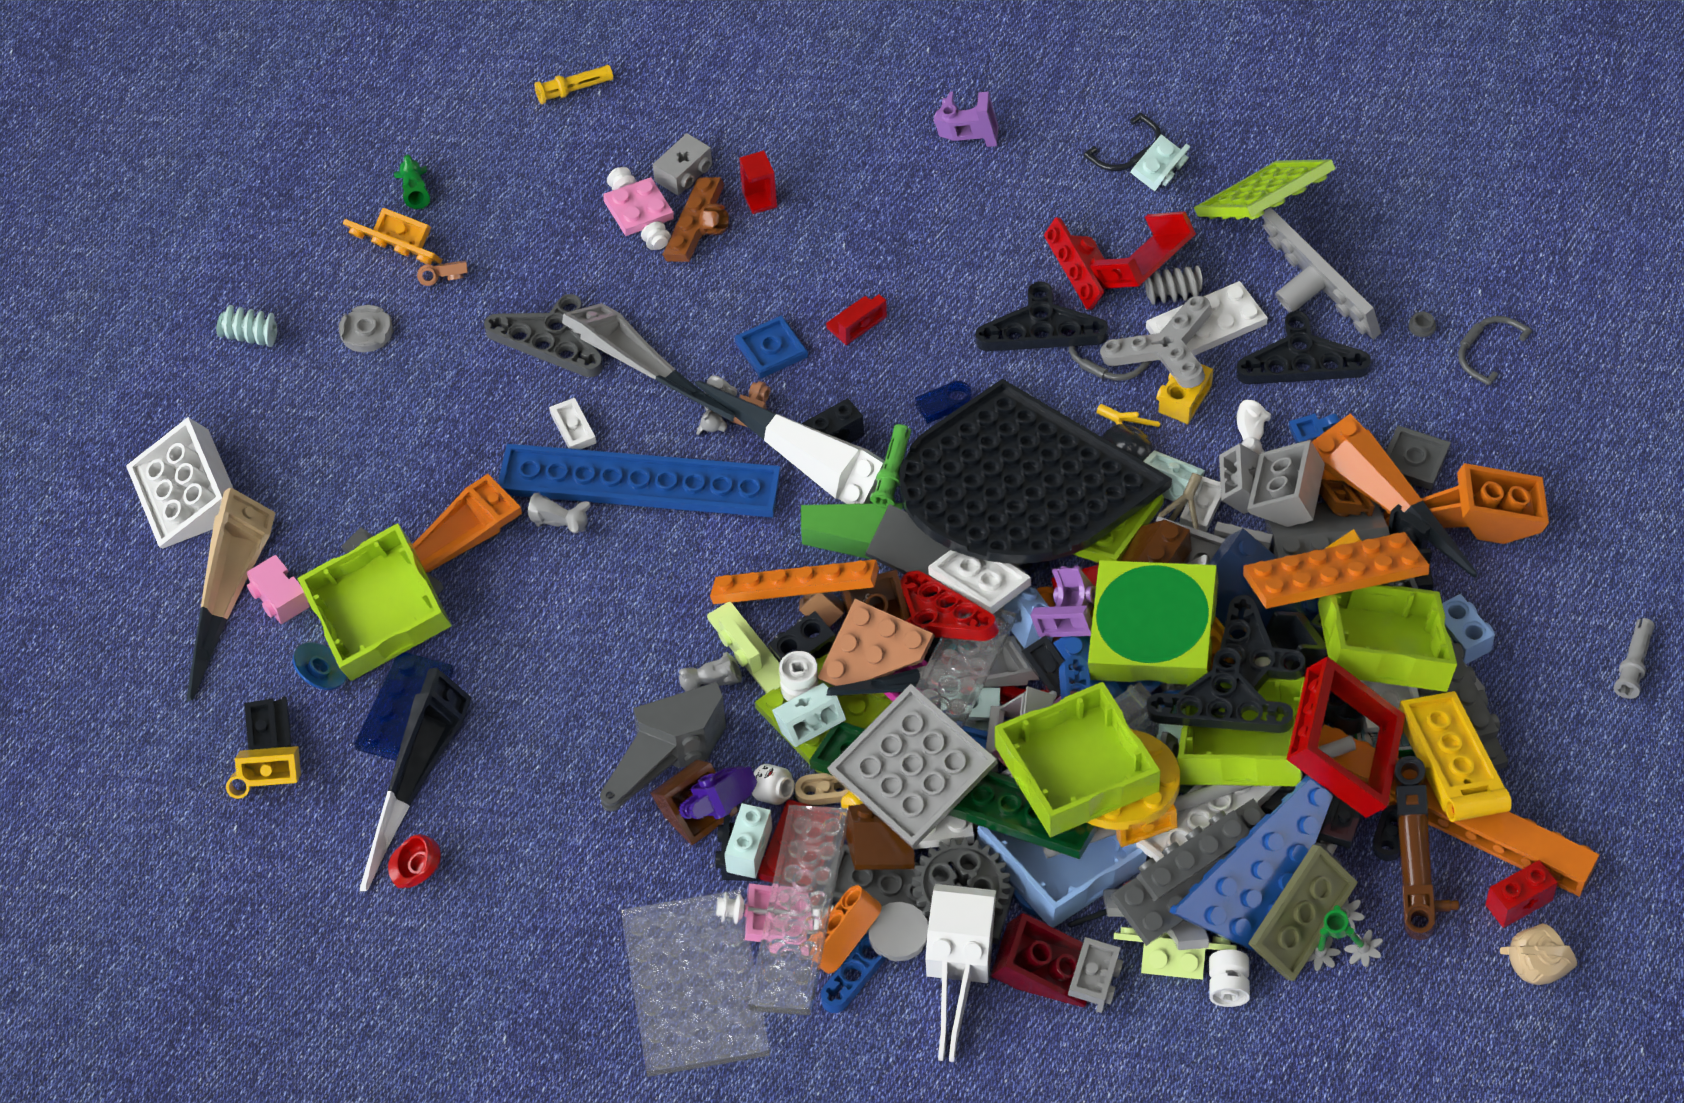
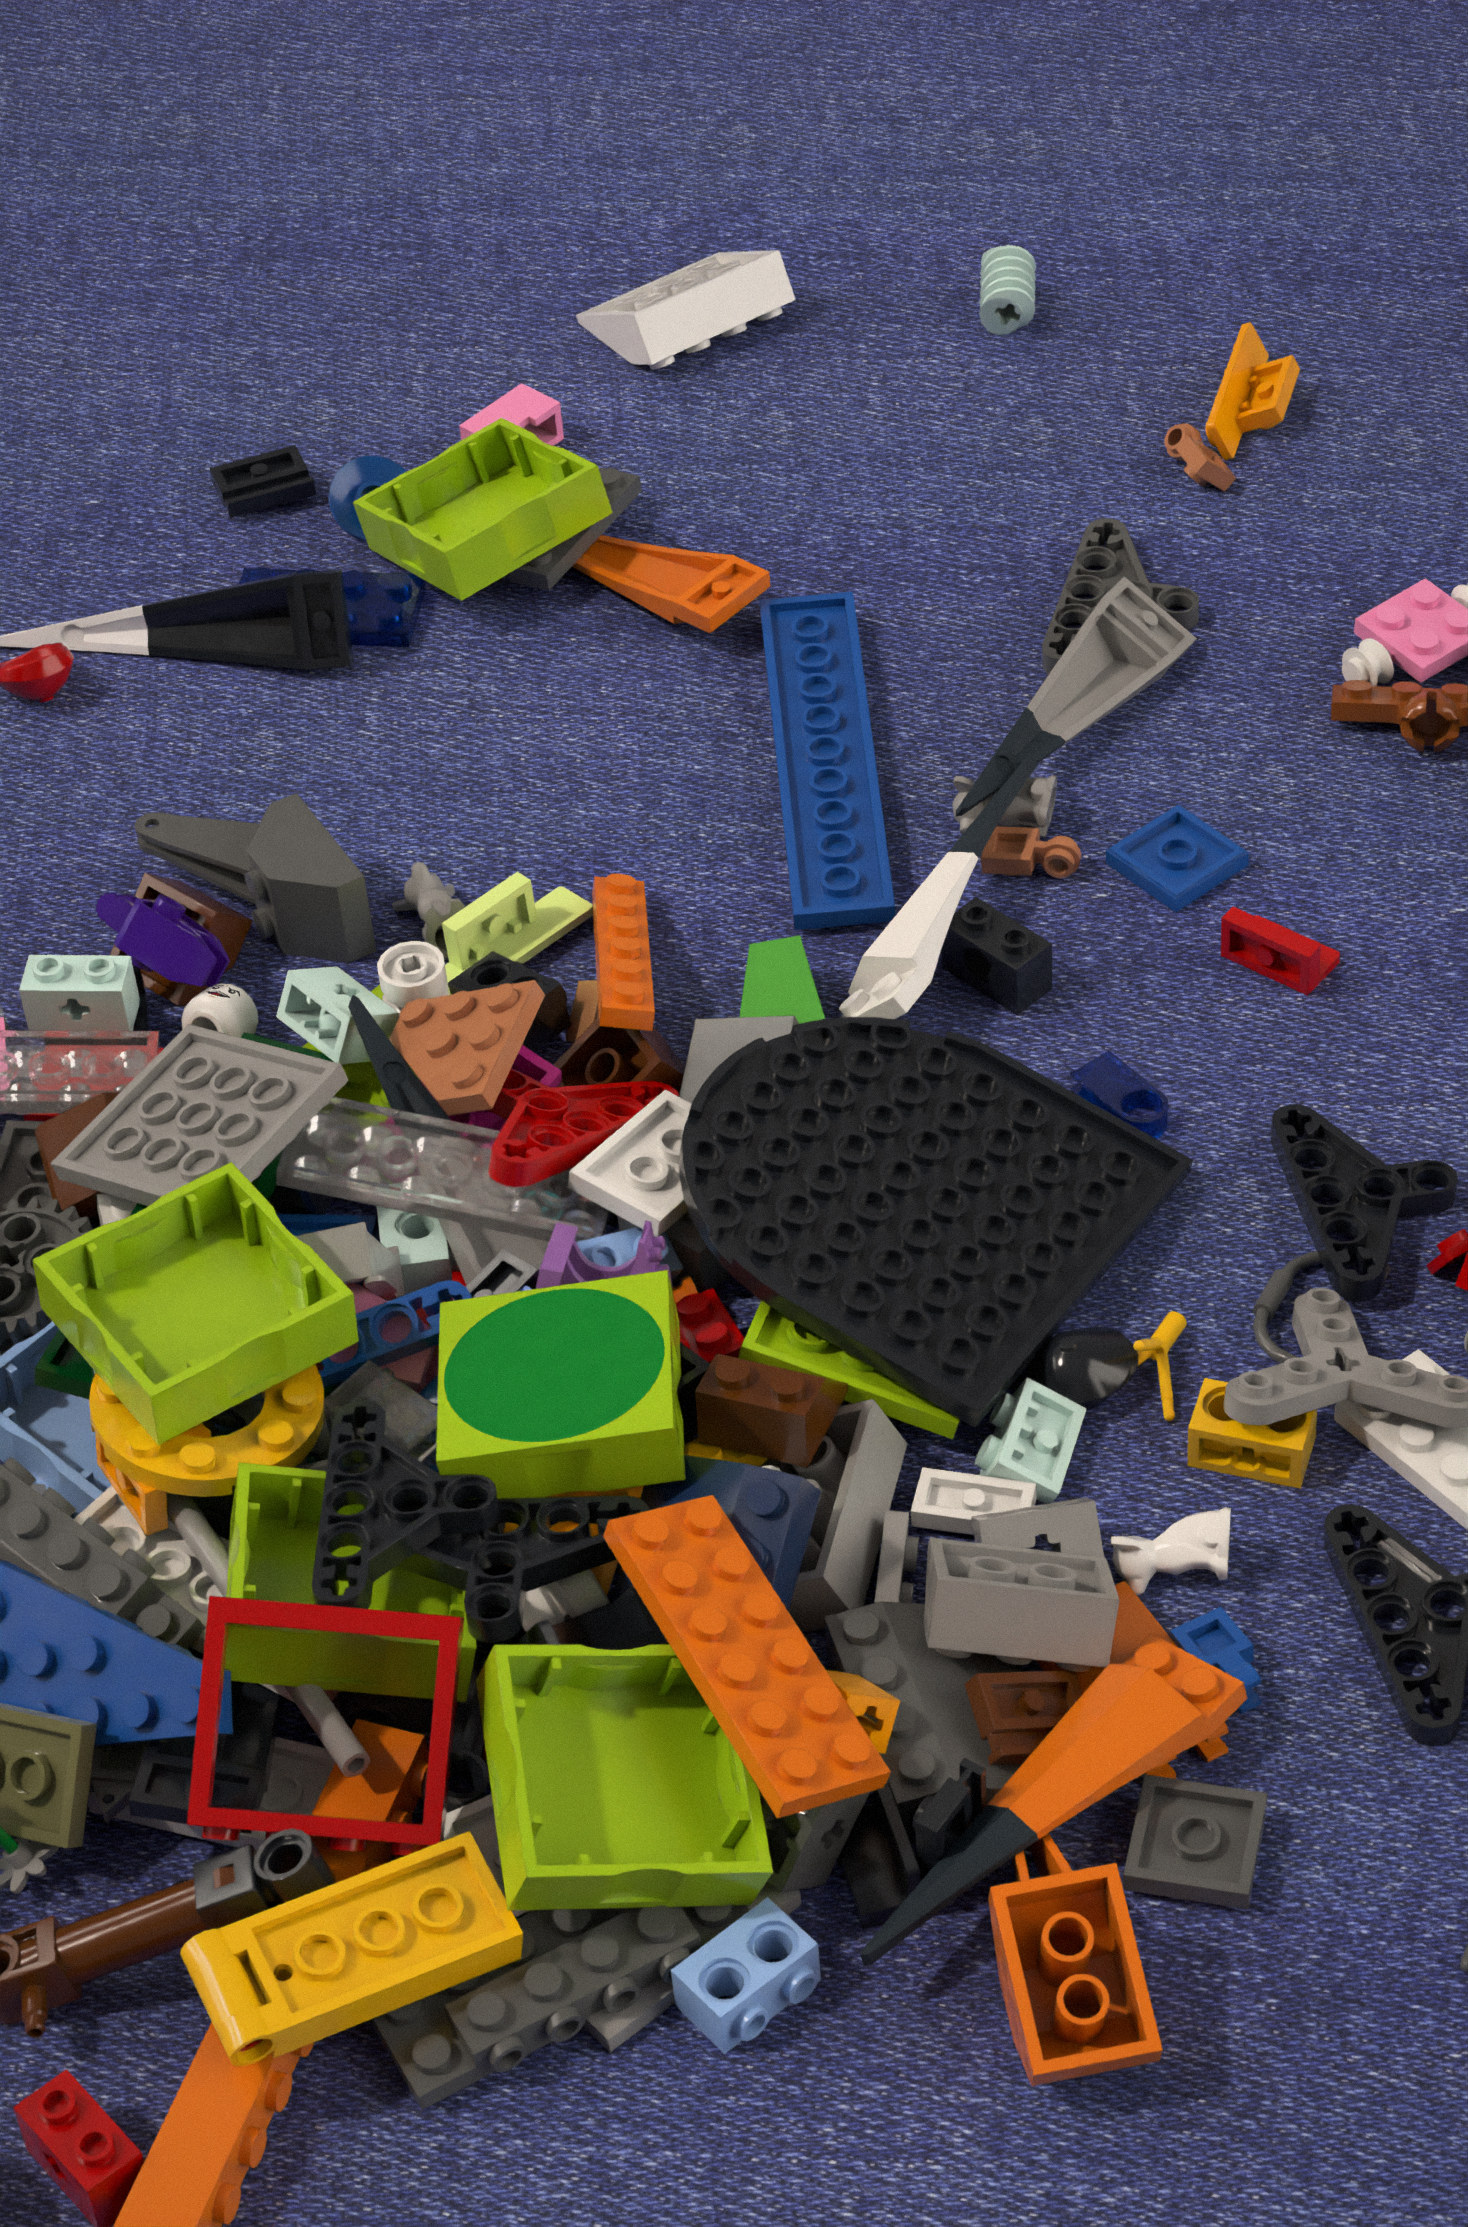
camera: 80 degrees right, 10 degrees down
tan plate [186,487,276,702] -> none
yellow hinge [226,746,301,799] -> none
light grey tile [339,305,393,352] -> none
green animal [394,154,430,209] -> none
light grey animal [528,492,591,534] -> none
white plate [549,398,596,450] -> none
bright green pin [870,424,911,508] -> none
dark tan plant [1158,473,1202,530] -> none

